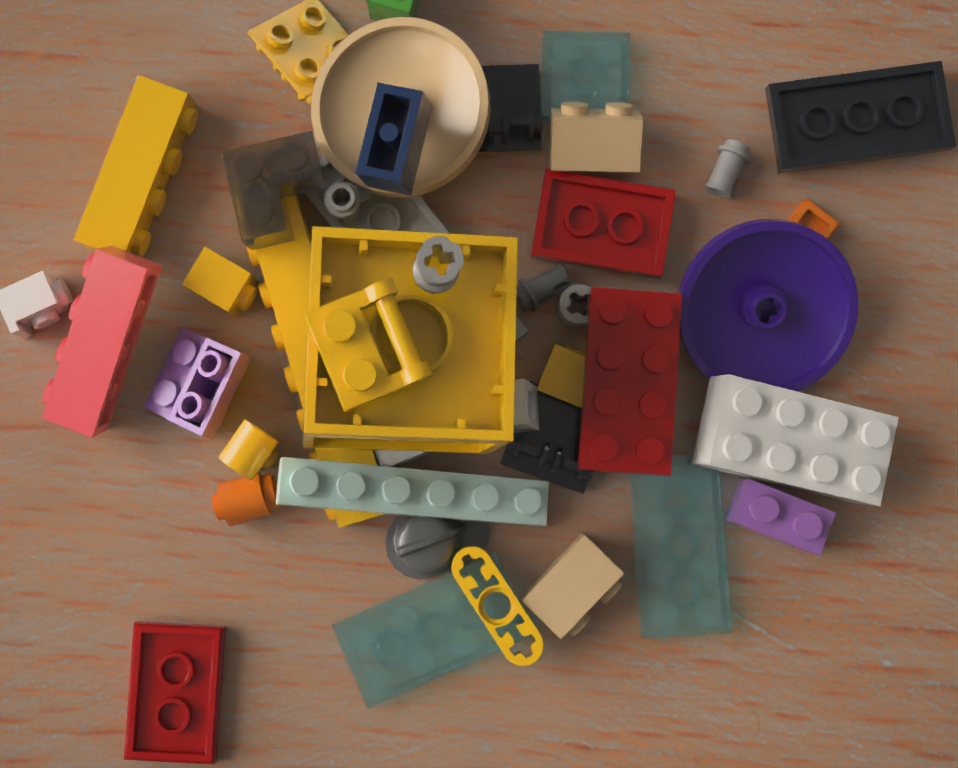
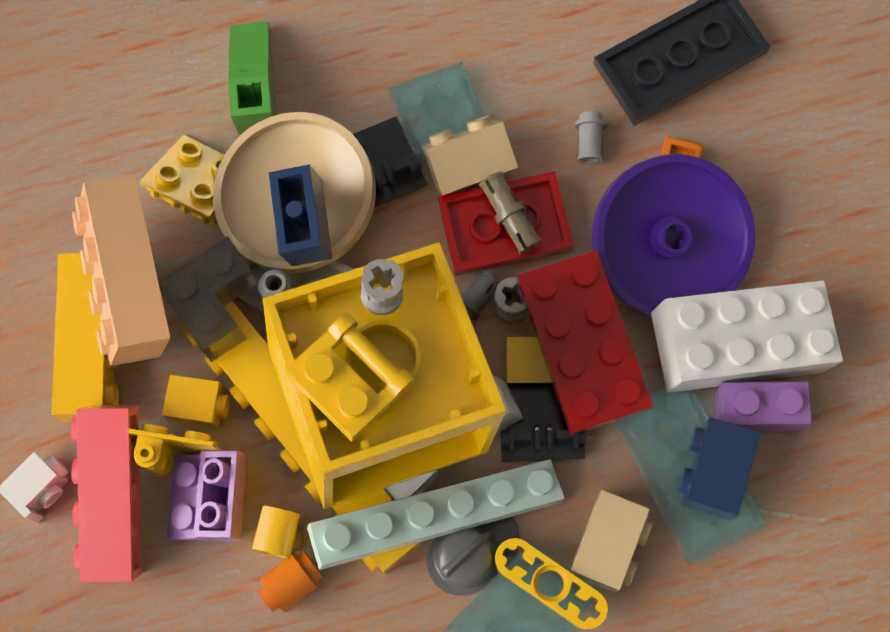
camera: 15 degrees left, 10 degrees down
none -> light nougat brick [72,175,170,366]
none -> yellow hinge [127,424,223,477]
none -> dark tan pin [479,171,542,255]
none -> dark blue brick [677,417,761,521]

